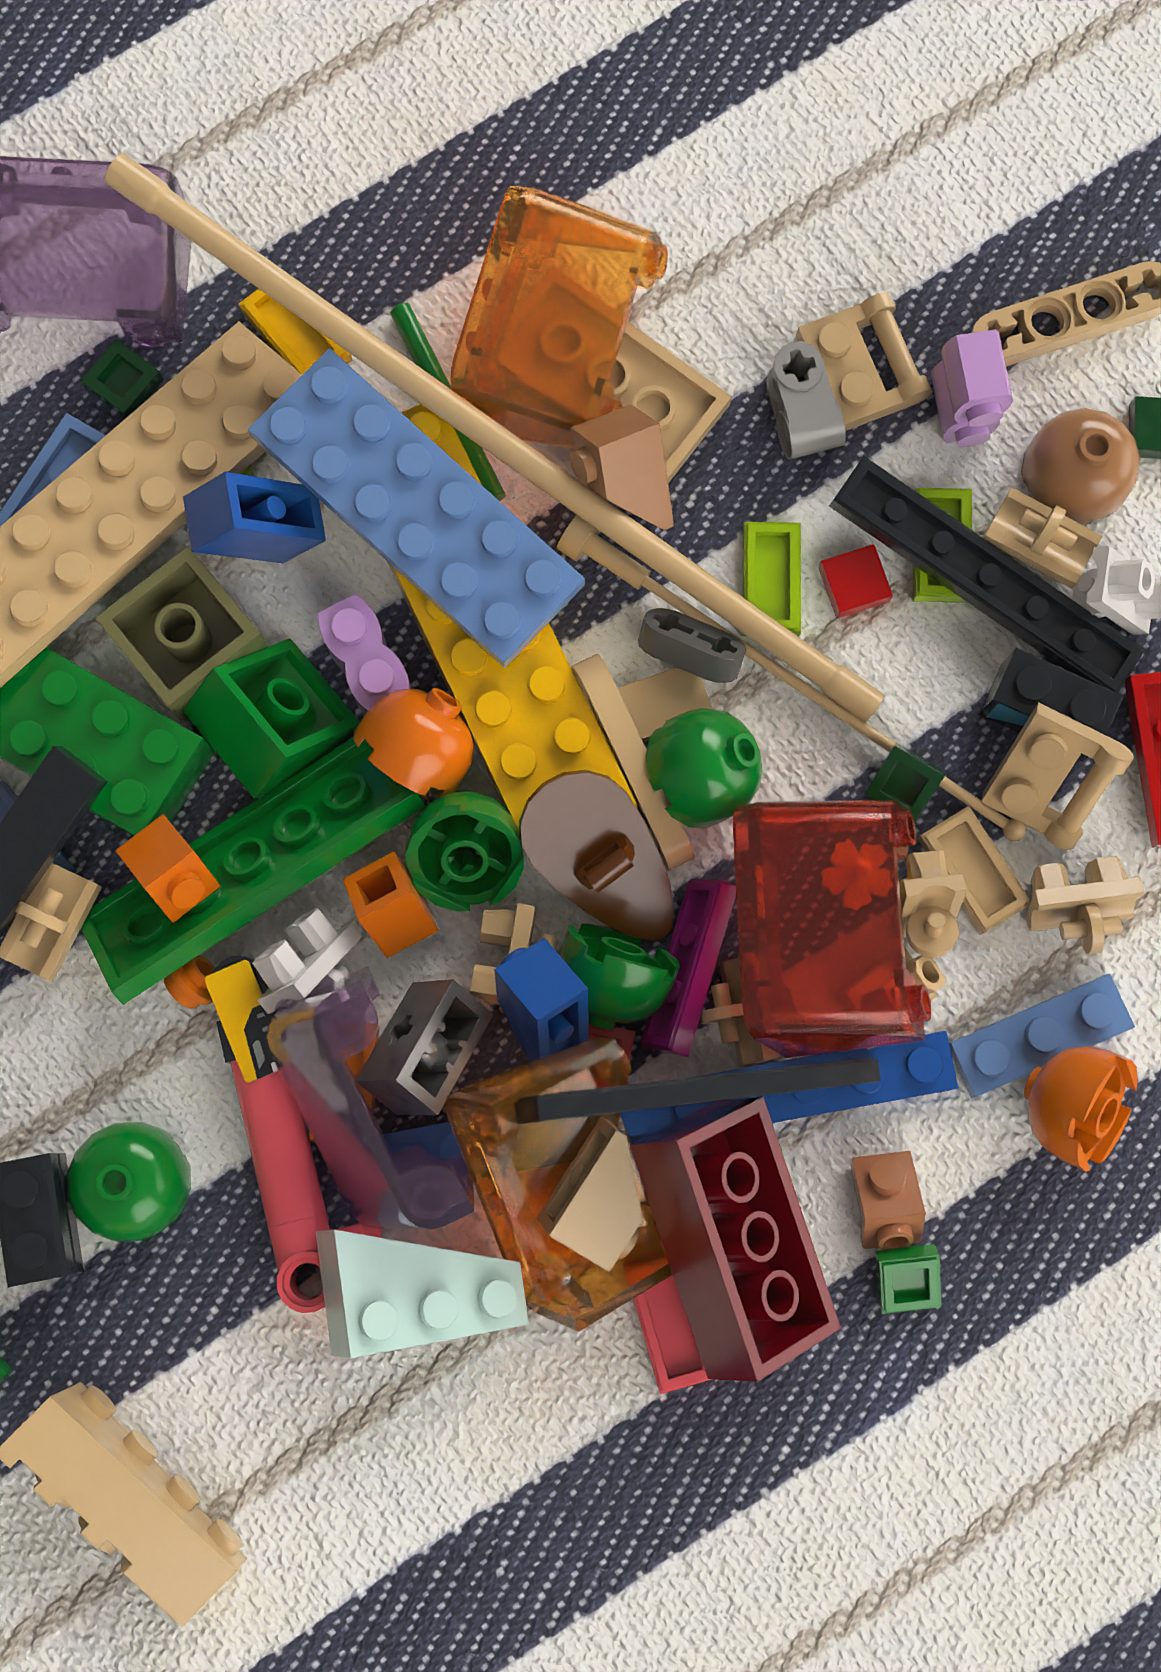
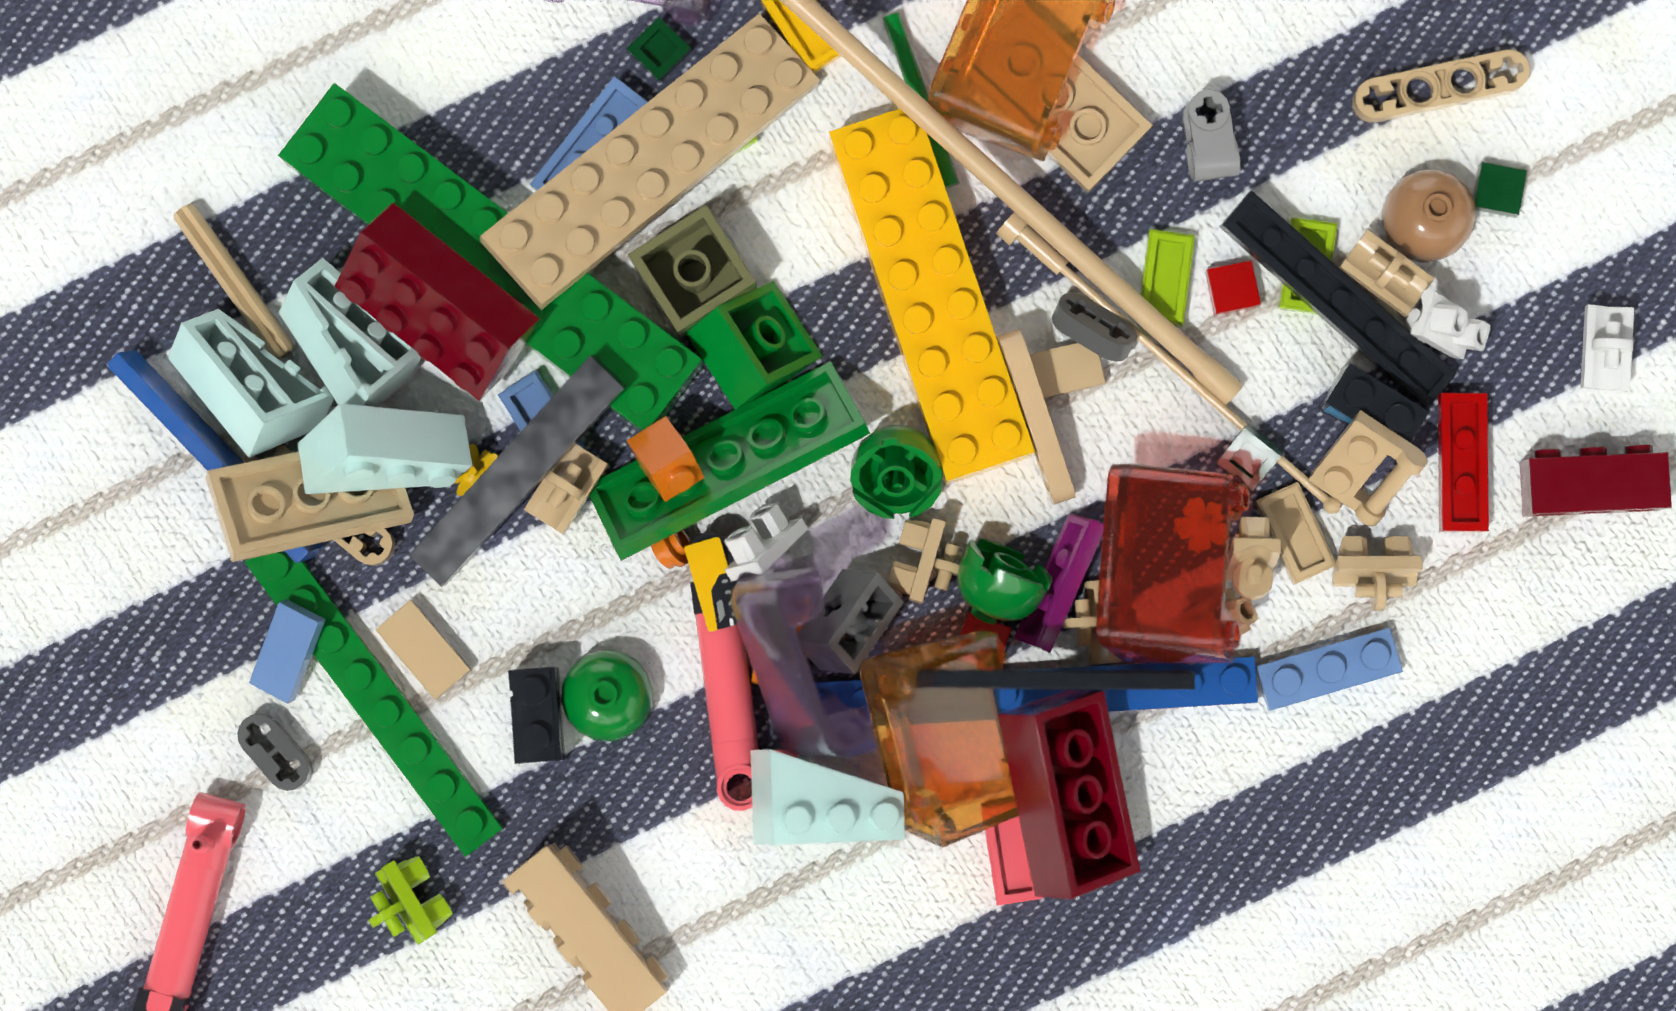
camera: 10 degrees right, 5 degrees up
blue brick [183,472,326,563] -> none
medium blue plate [248,348,585,669] -> none
lavender brick [318,594,412,716] -> none
orange brick [343,851,439,959] -> none
orange cylinder [354,688,474,798] -> none
blue slope [494,938,589,1080] -> none
shield [519,770,674,941] -> none
tan slope [536,1116,643,1272] -> none
medium nougat slope [570,404,674,530] -> none
green cylinder [646,708,763,829] -> none
tan plate [796,292,933,431] -> none
nougat bracket [851,1151,926,1250] -> none
green tile [875,1244,942,1314] -> none
lavender brick [931,329,1013,447] -> none
orange cylinder [1024,1046,1138,1172] -> none

